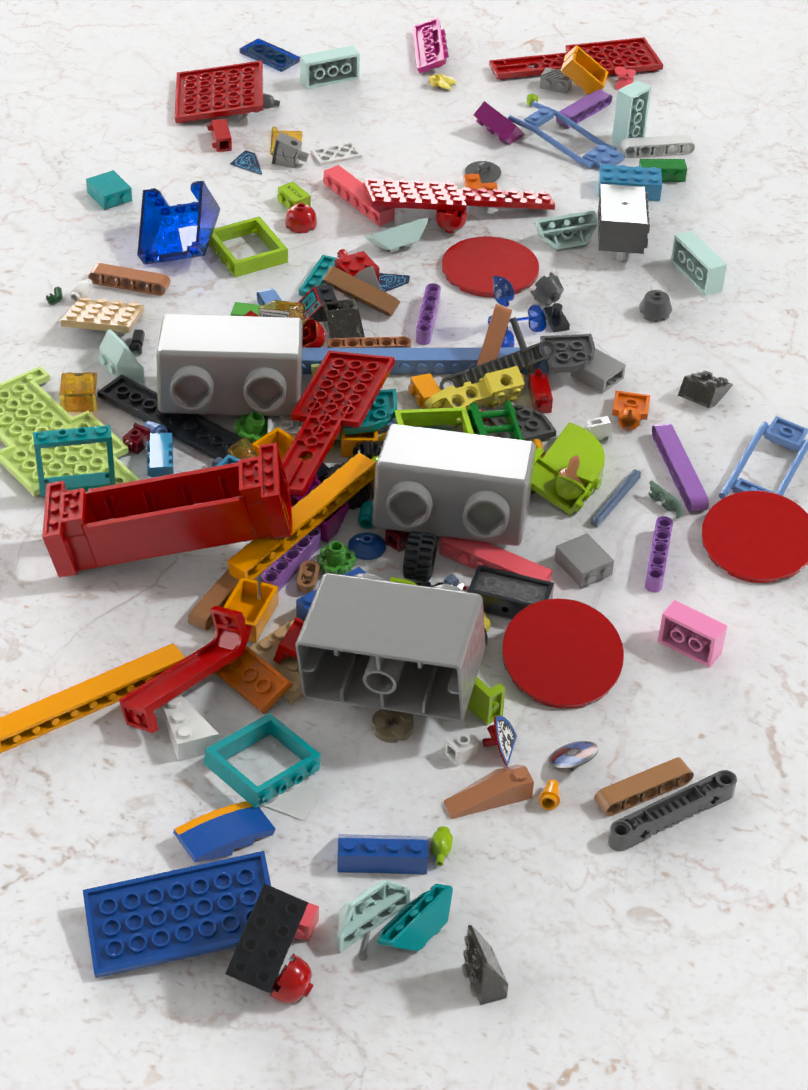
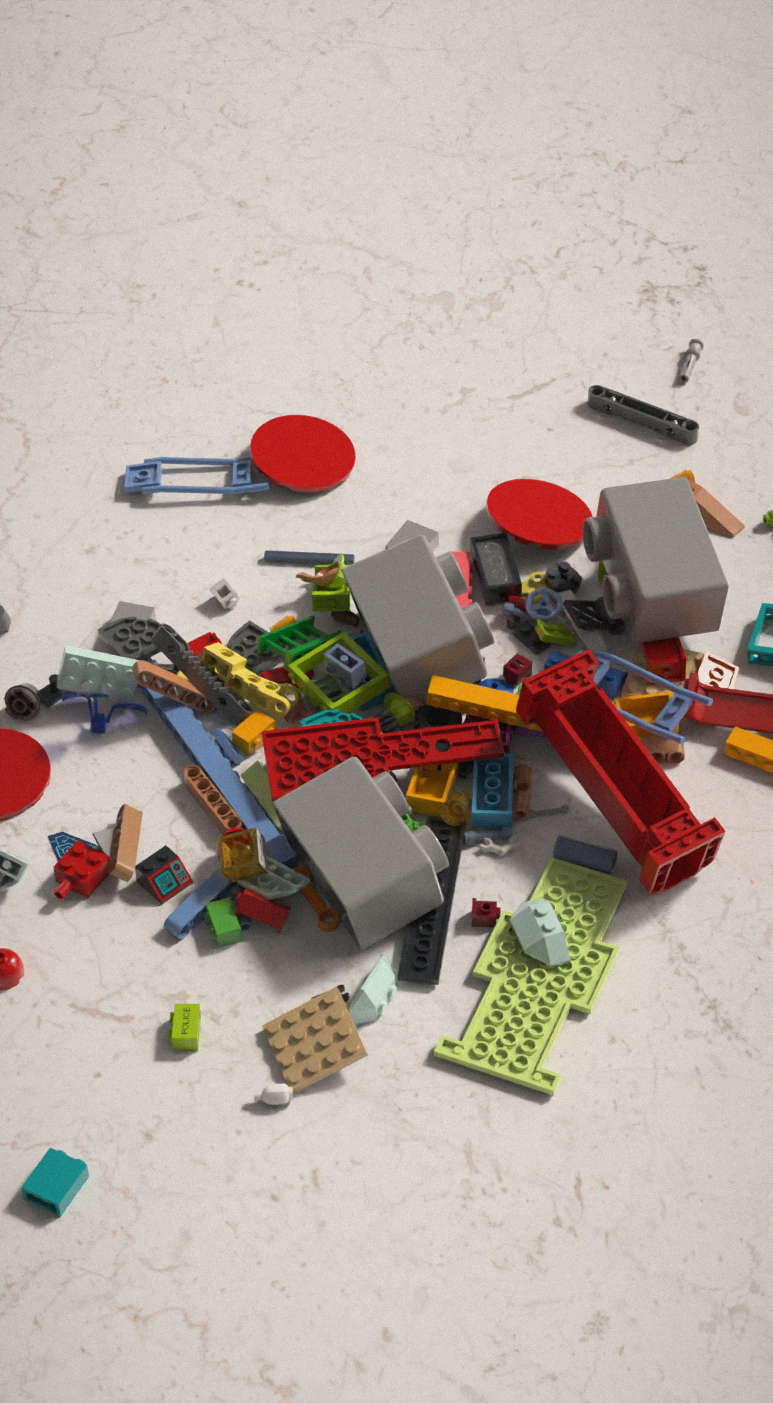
camera: 115 degrees left, 5 degrees up
teal window [33,425,116,496] -> none
dark green arm [46,287,63,305] -> none
clear yellow brick [59,372,99,412] -> none
nougat beam [88,263,171,296] -> none
clear blue windscreen [137,181,220,265] -> none
medium blue cone [143,421,168,434] -> none
dark azure wedge [147,433,174,479] -> none
lime window [206,216,288,277] -> none
teal plate [299,255,338,296] -> none
clear smoke slope [322,299,365,340] -> none
black tyre [403,530,437,582] -> none
medium lavender beam [416,283,441,345] -> none
lime brick [543,422,605,496] -> none
shield [549,741,598,771] -> none
medium nougat beam [594,757,694,816] -> none
orange plate [612,390,650,431] -> none
medium lavender beam [645,516,673,593] -> none
sand green piece [648,480,683,519] -> none
medium lavender beam [652,423,709,512] -> none
bright pink brick [658,600,727,667] -> none
clear smoke slope [678,370,733,408] -> none
none -> light aqua brick [57,645,140,703]
none -> lime brick [168,1004,201,1051]
none -> medium blue plate [212,727,244,765]
none -> sand blue brick [324,643,367,688]
none -> dark red brick [503,653,532,685]
none -> light aqua wedge [510,898,571,968]
none -> medium blue plate [576,650,713,744]
none -> light grey pin [679,339,704,383]

